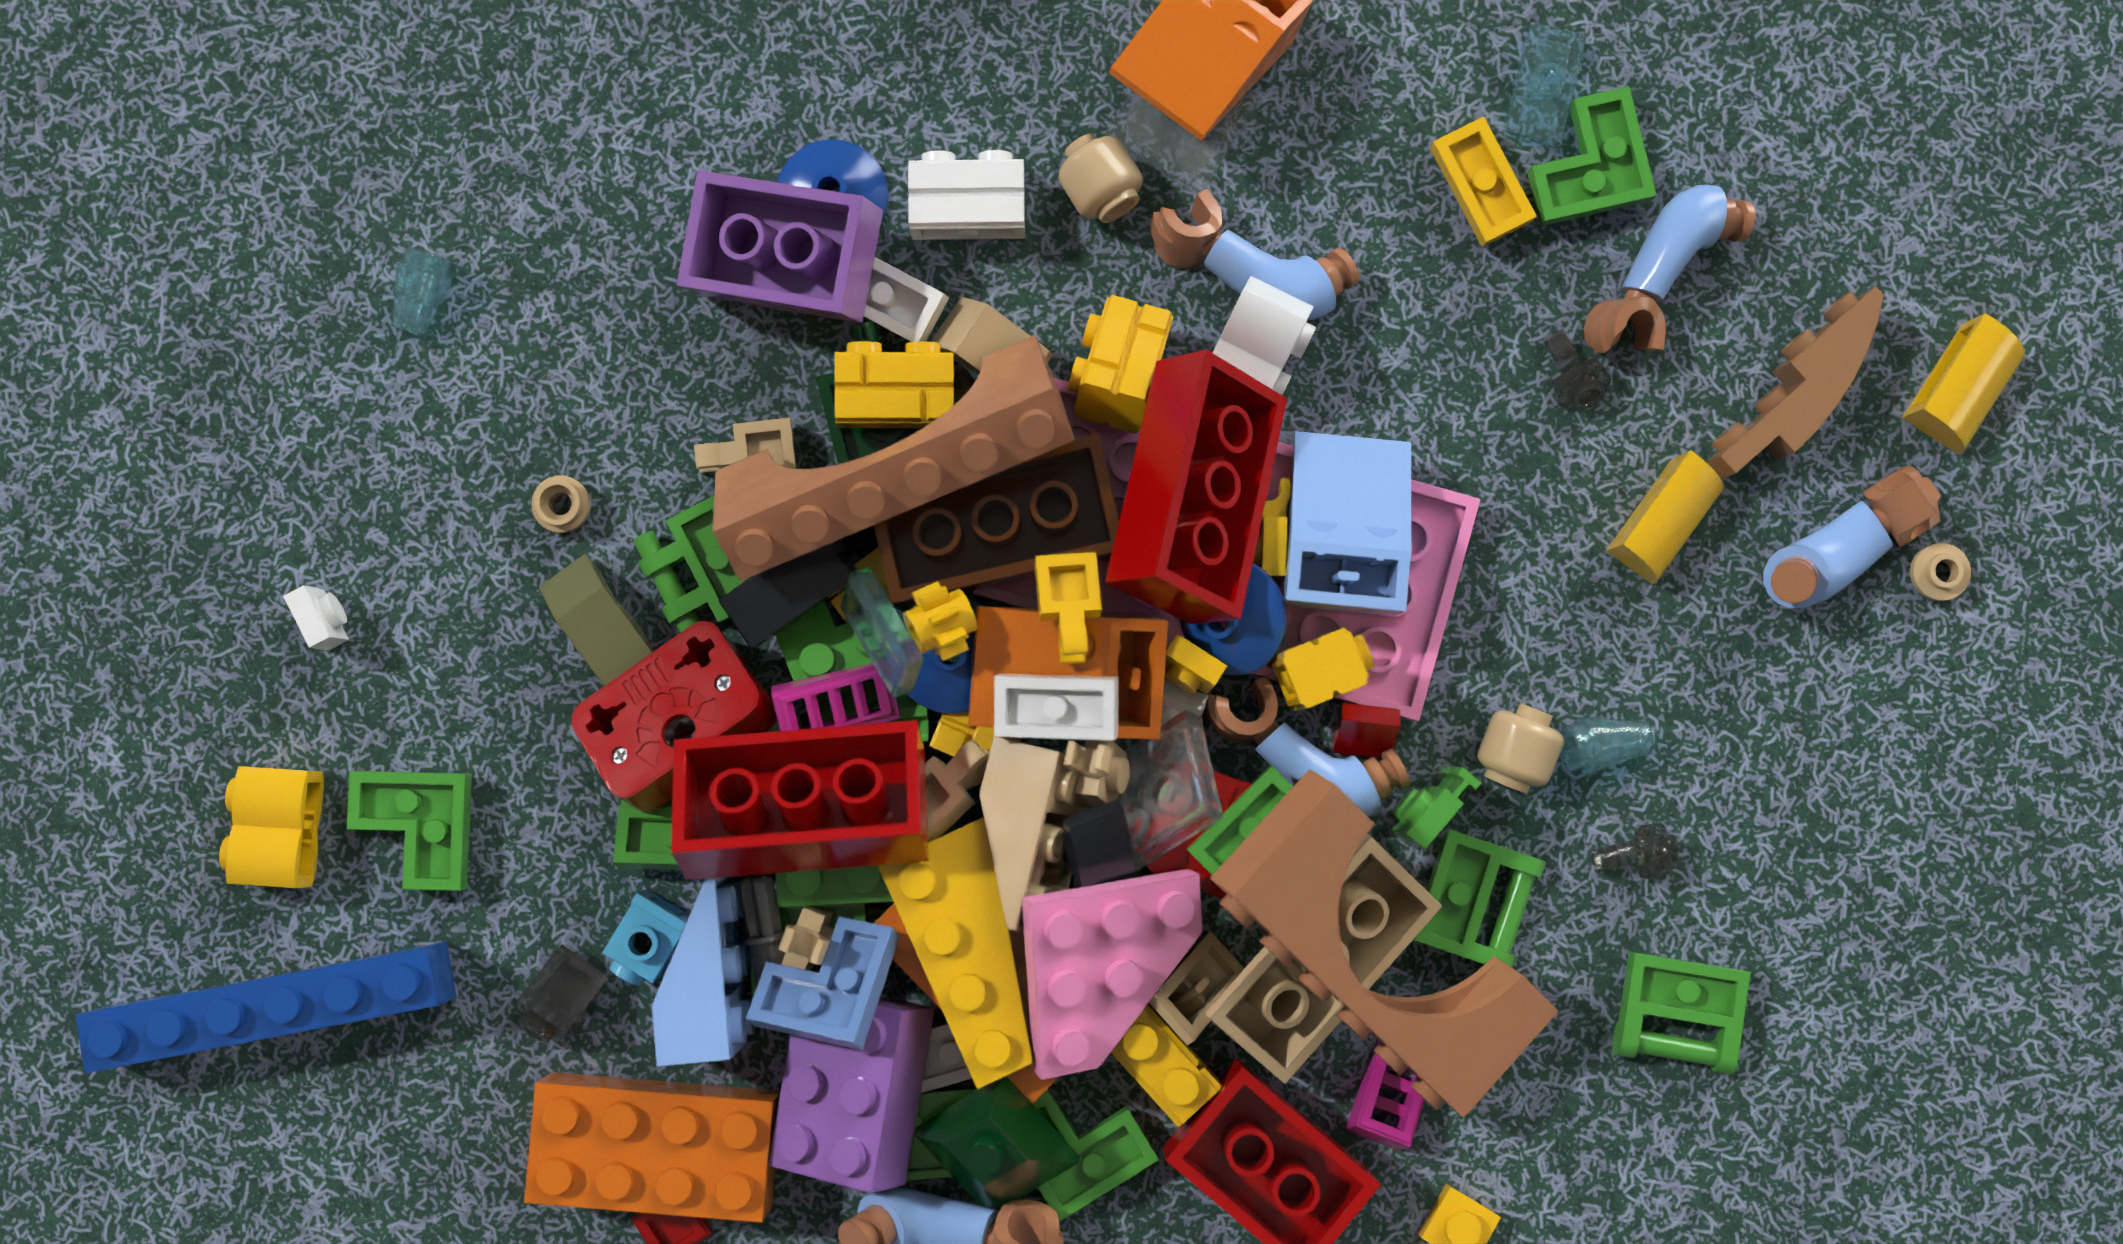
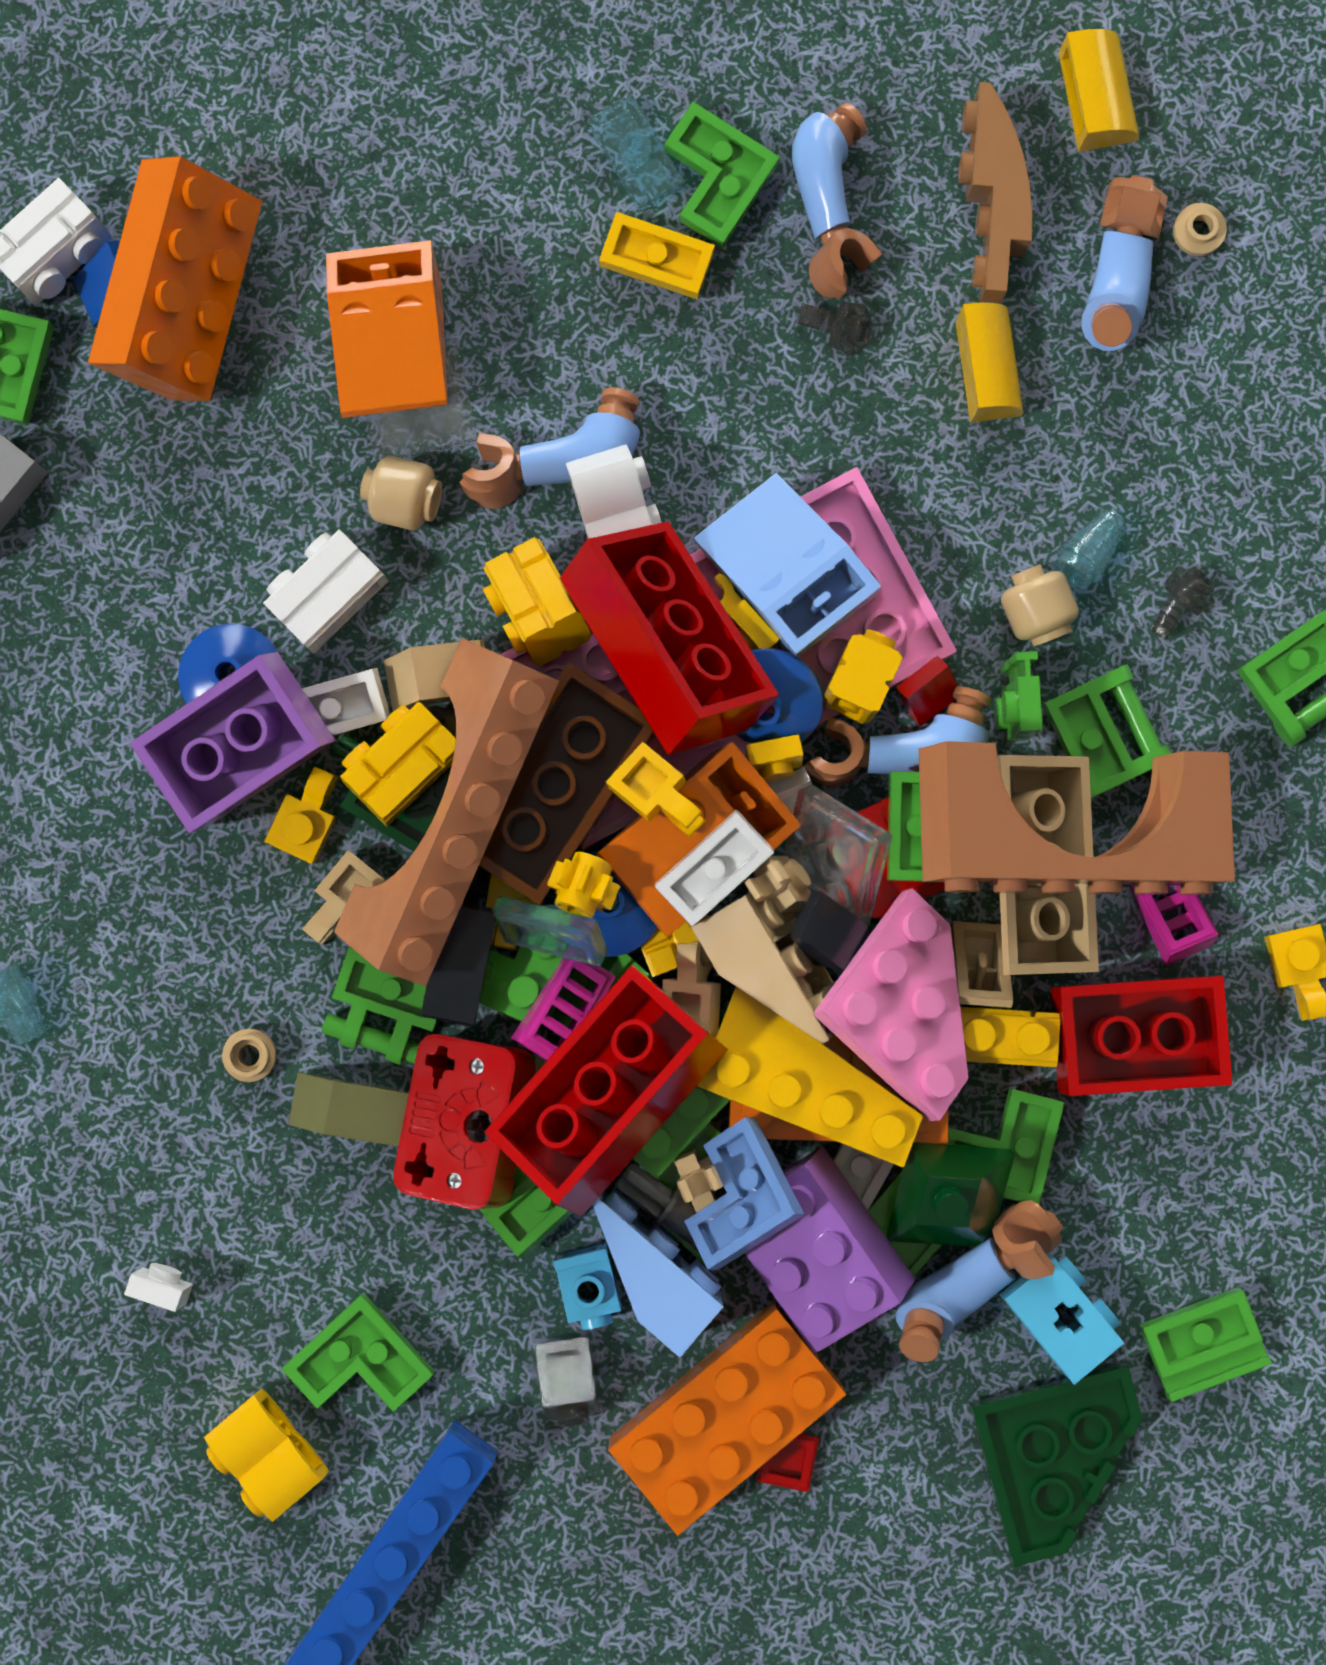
camera: 45 degrees left, 0 degrees up
none -> yellow plate [264,767,339,864]

